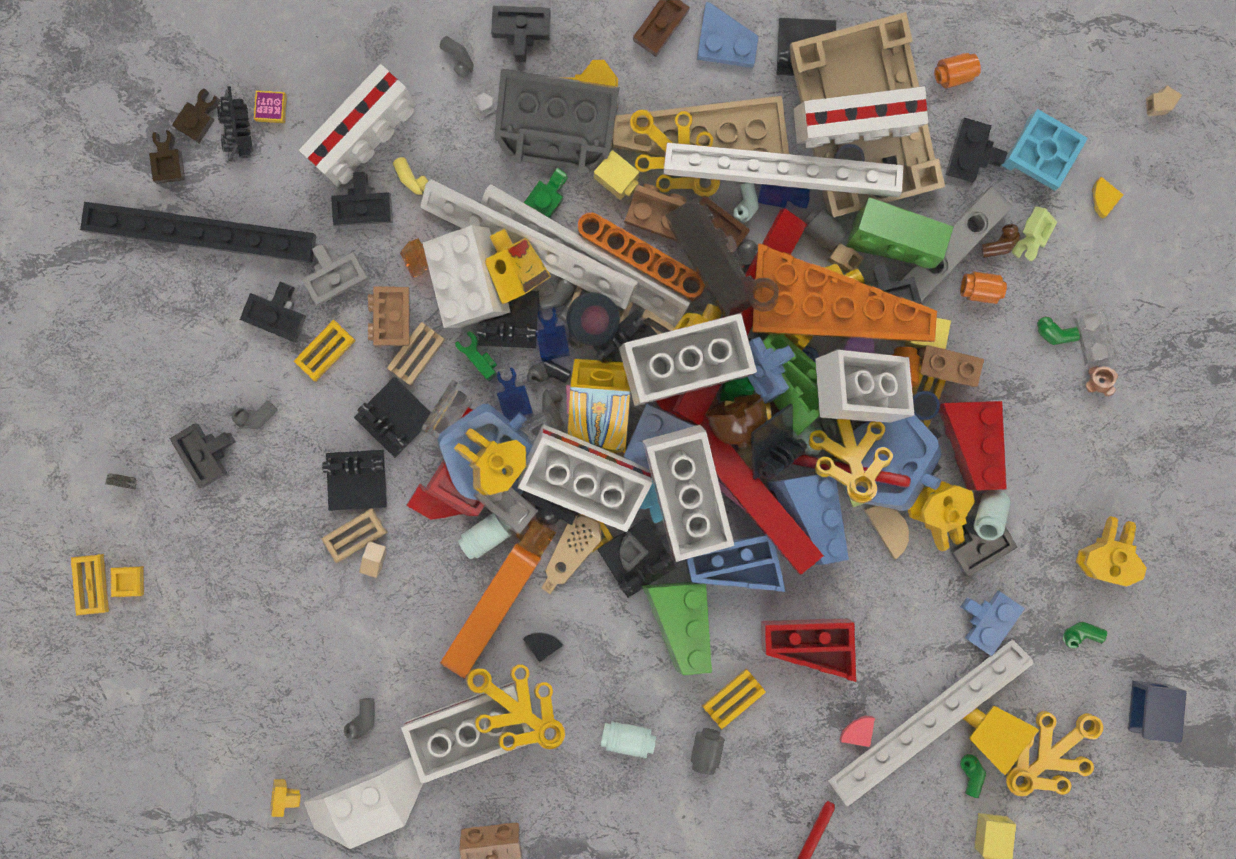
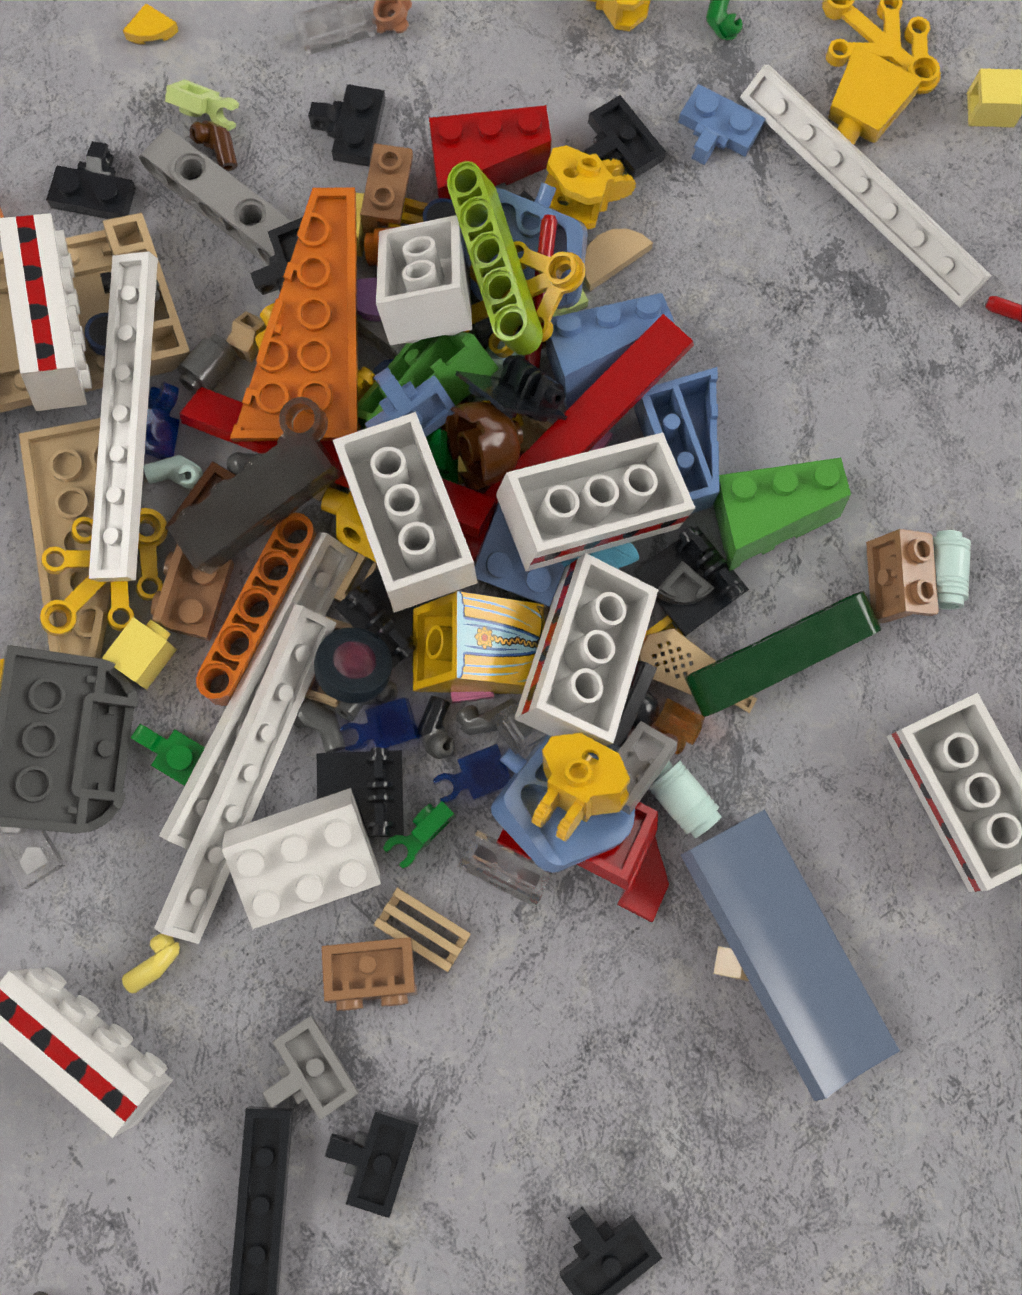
camera: 95 degrees left, 10 degrees down
black hinge [217,86,253,161] -> none
dark grey arm [232,400,278,429] -> none
tile [254,91,287,123] -> none
yellow tile [293,319,356,382] -> none
tan tile [321,508,388,563] -> none
black hinge [322,450,387,511] -> none
black hinge [331,172,393,226] -> none
dark grey arm [343,698,374,739] -> none
black hinge [354,376,436,458] -> none
clear orange tile [400,238,429,278] -> none
orange beam [440,543,541,679] -> none
yellow plant [466,664,565,751] -> none
yellow torso [485,228,551,304] -> none
black tile [523,632,564,662] -> none
dark grey brick [690,728,725,775] -> none
yellow tile [702,668,766,730] -> none
red wedge [761,618,856,682] -> none
coral tile [840,716,875,747] -> none
bright green wedge [846,197,954,268] -> none
orange brick [960,271,1007,304] -> none
green arm [960,754,986,798] -> none
light aqua head [974,490,1011,540] -> none
medium azure piece [1002,109,1088,191] -> none
green arm [1037,317,1080,345] -> none
none -> black hinge [308,84,386,167]
none -> lime beam [447,161,543,355]
none -> sand blue arch [681,809,900,1101]
none -> dark green beam [684,591,881,717]
none -> medium nougat bracket [866,529,939,623]

